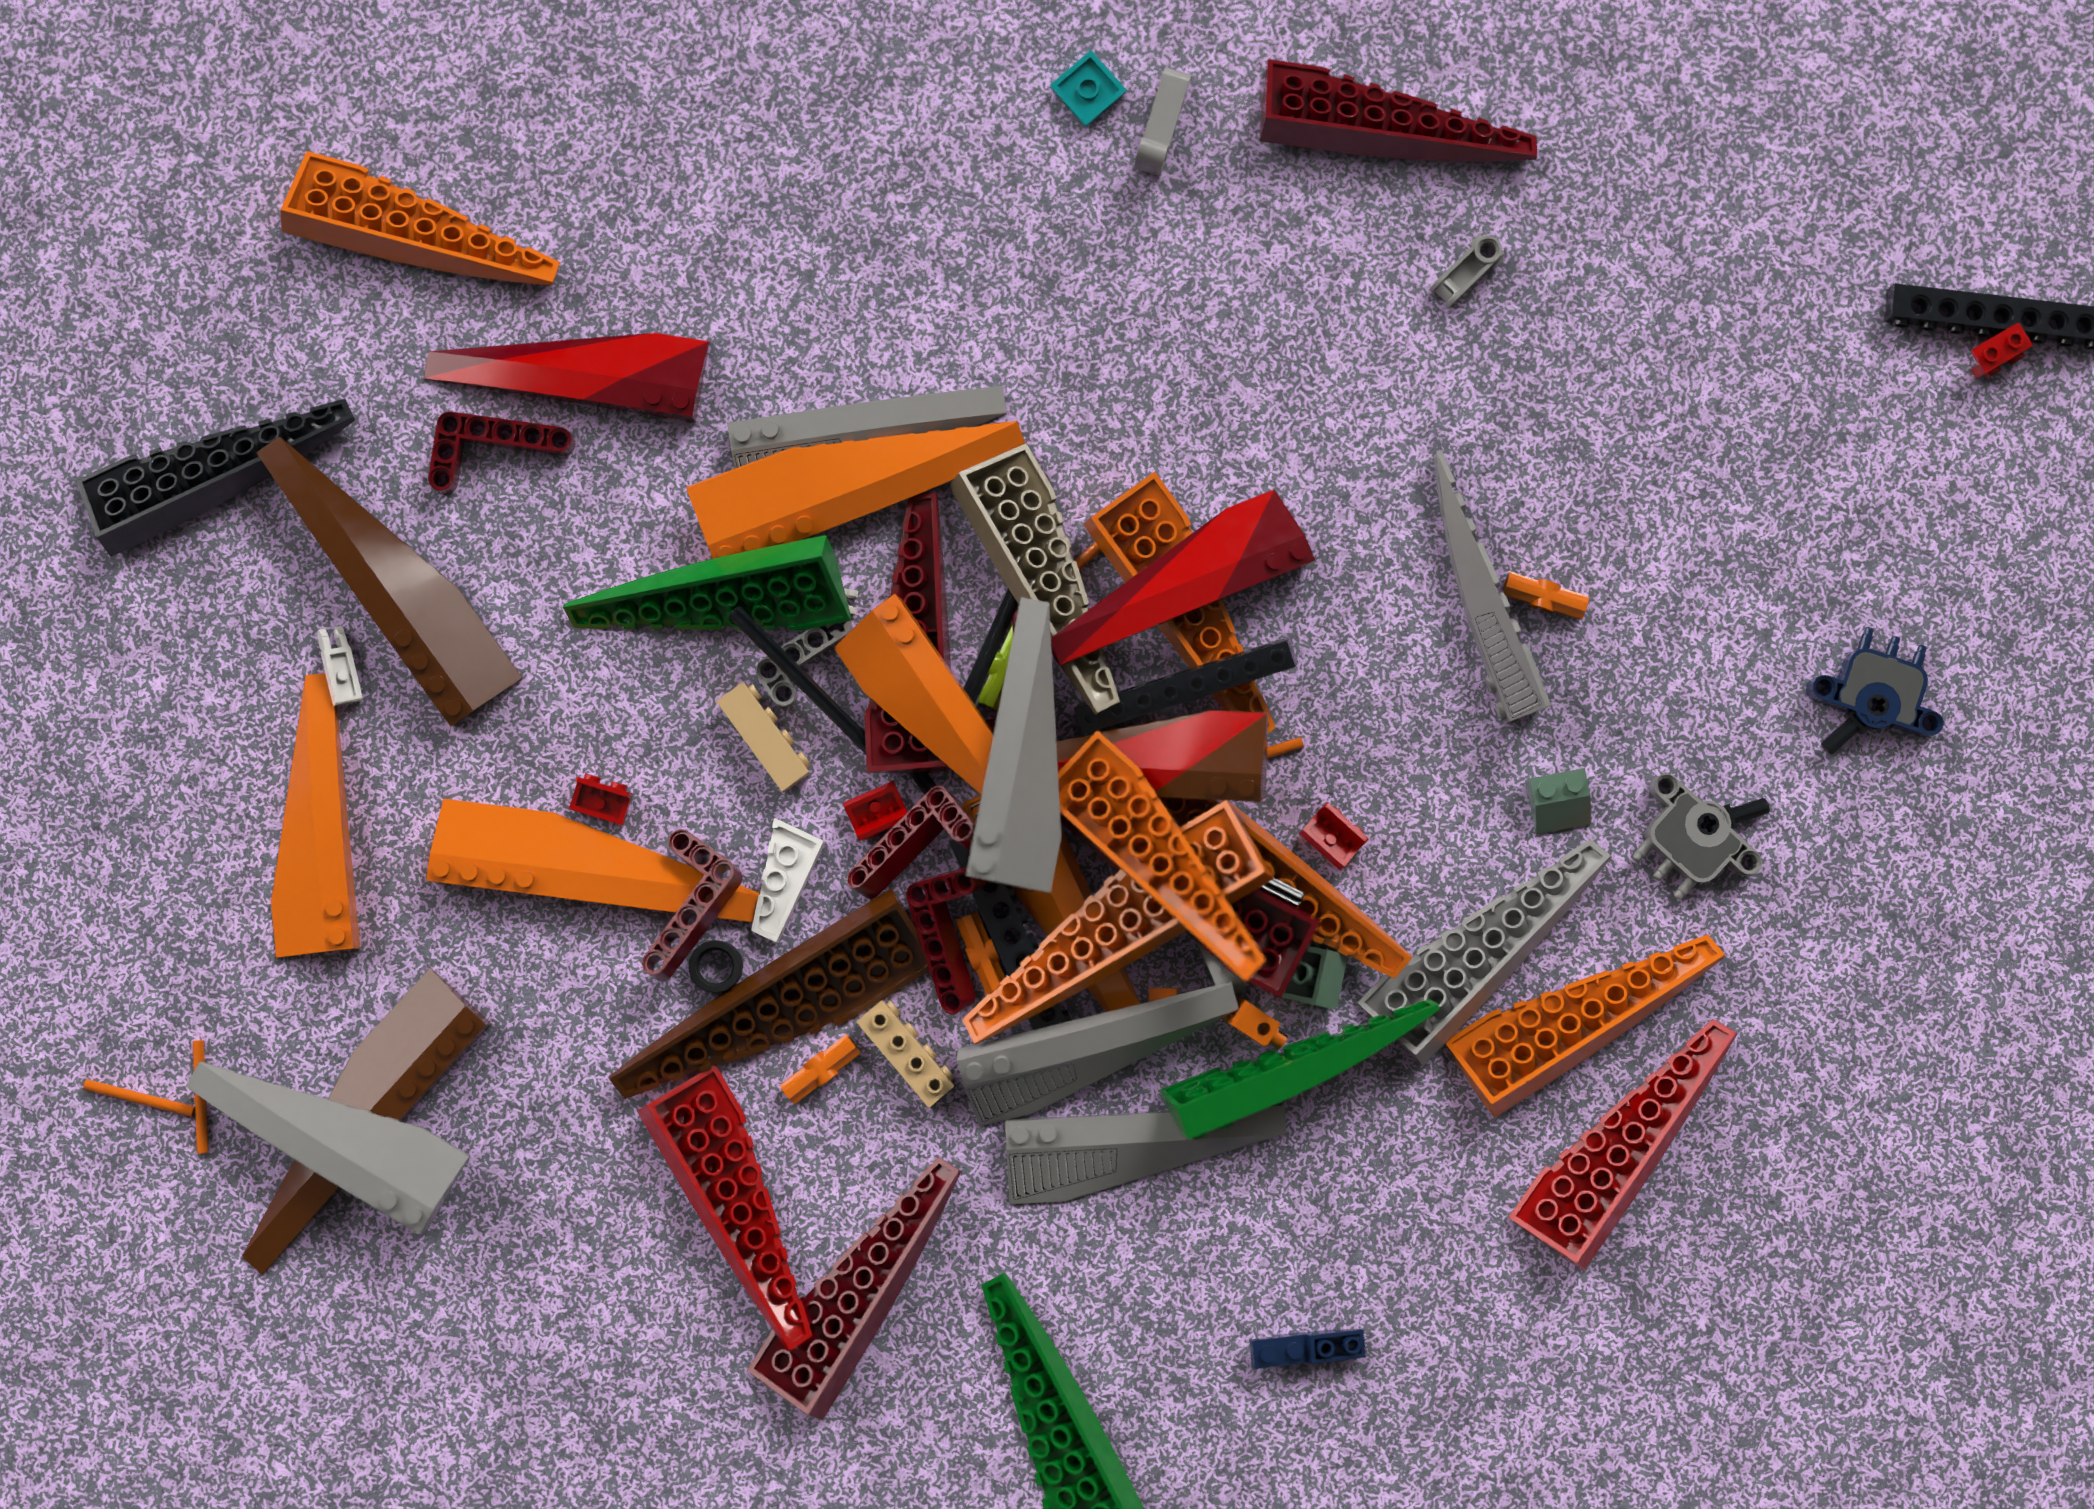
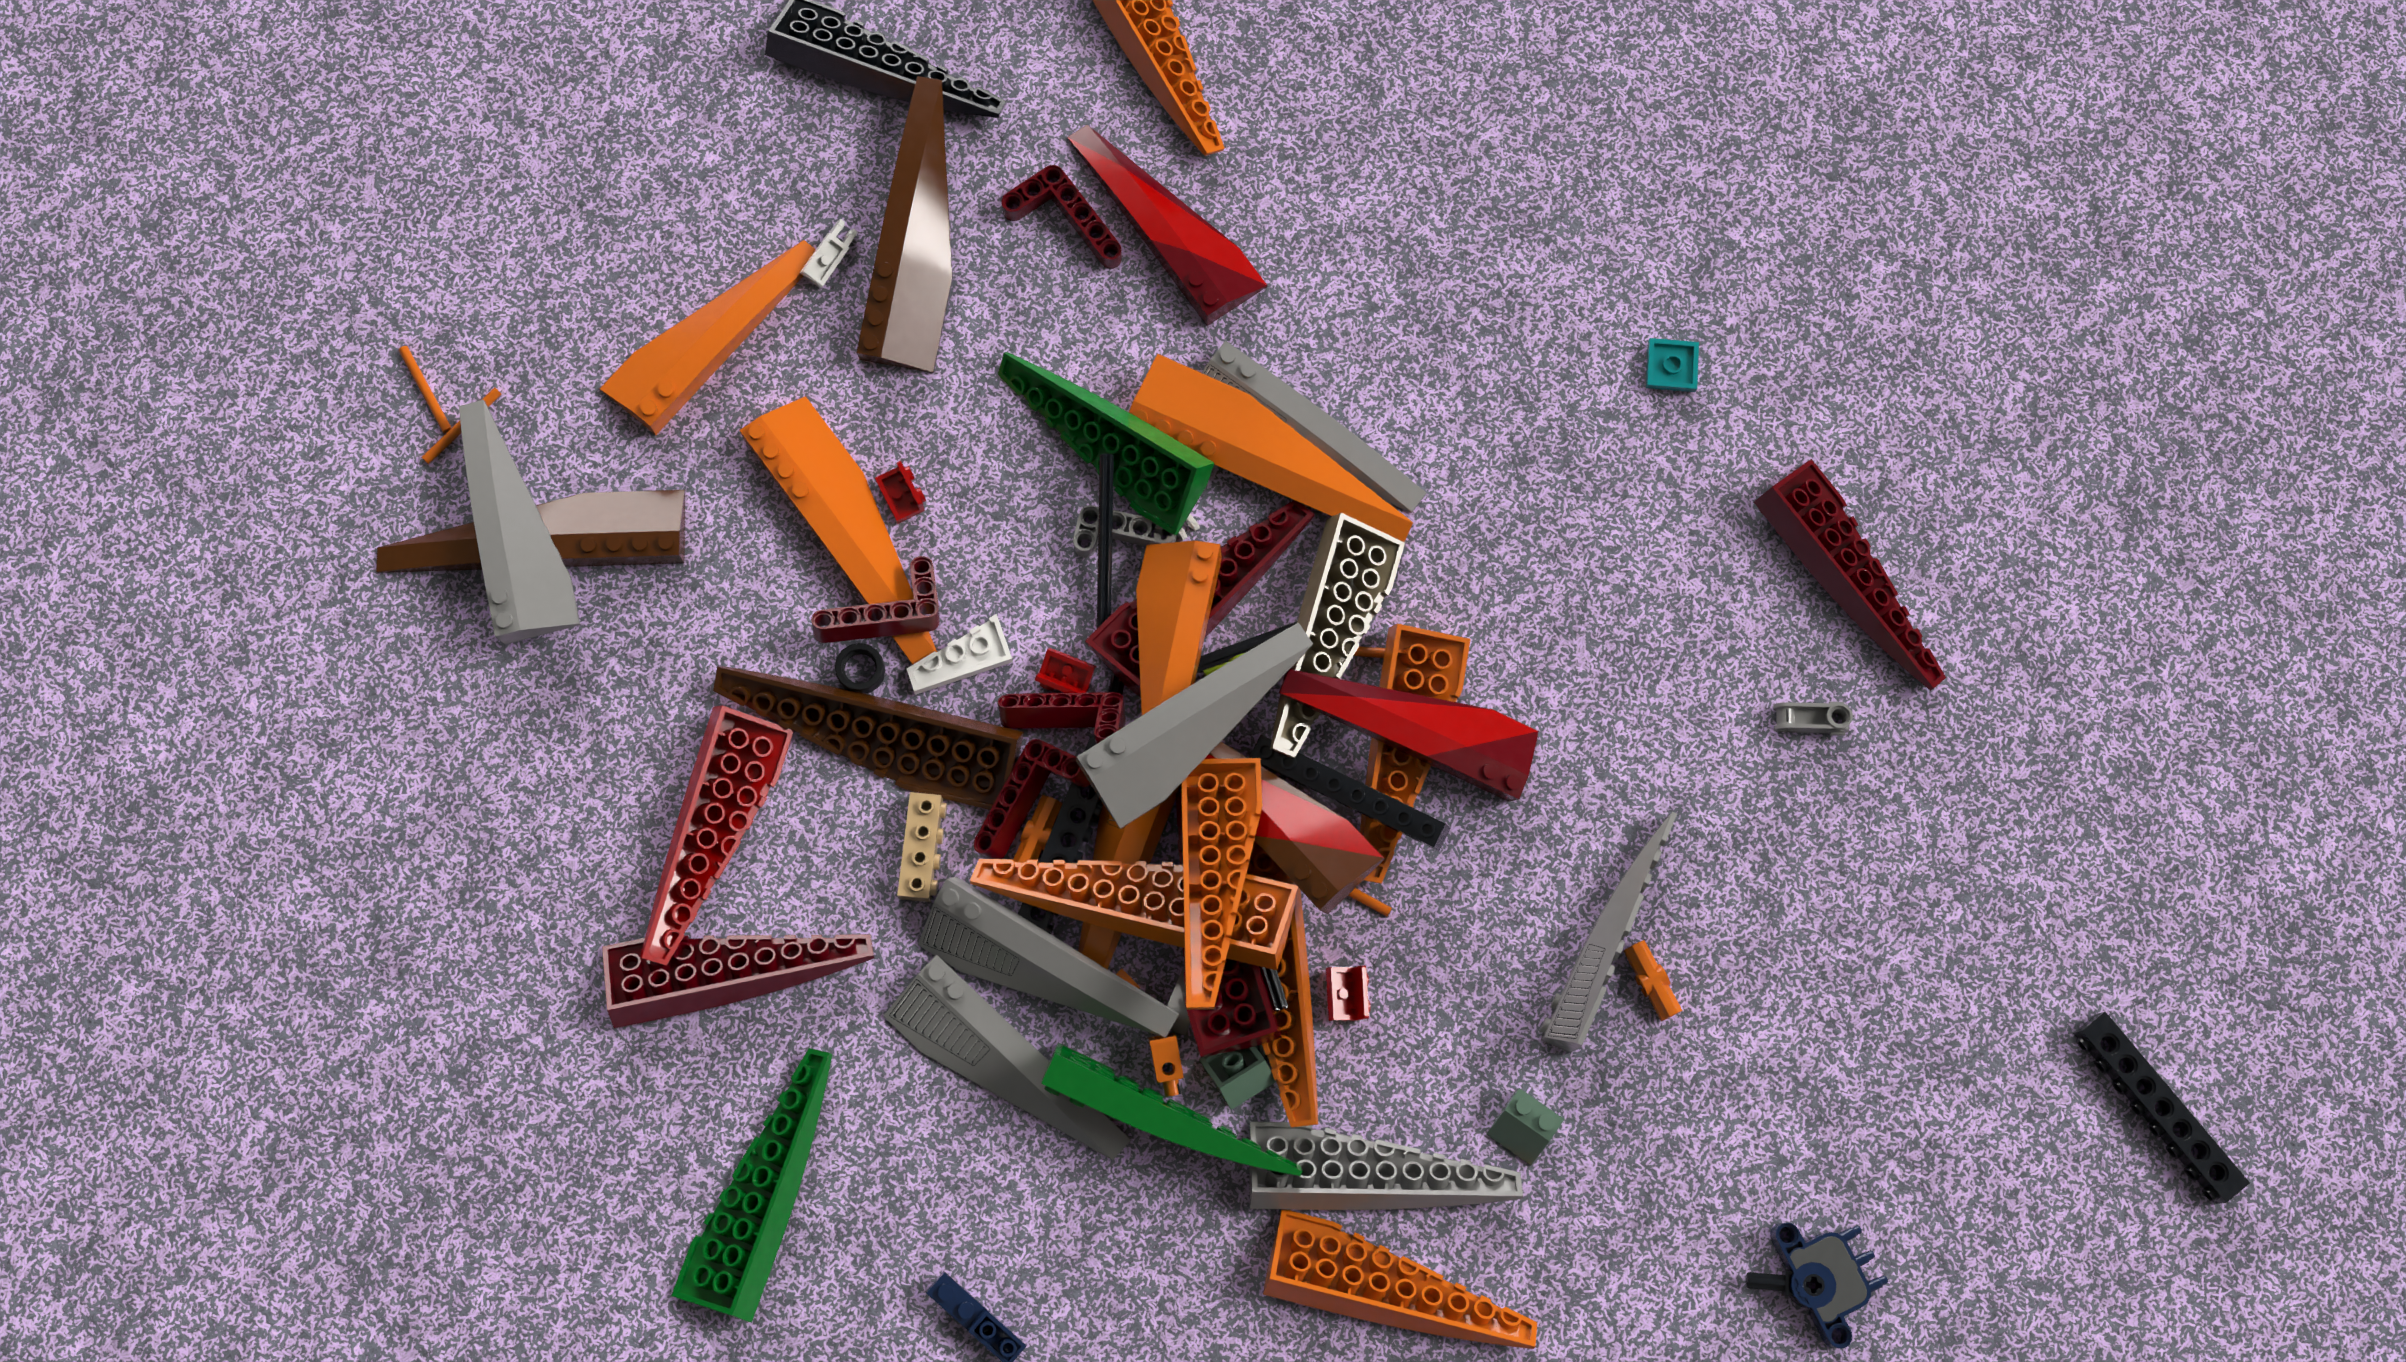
camera: 45 degrees right, 10 degrees down
tan brick [716,682,811,793] -> none
orange piece [780,1034,861,1104] -> none
light grey beam [1134,67,1192,176] -> none
piece [1632,773,1770,900] -> none
red bracket [1970,323,2033,379] -> none

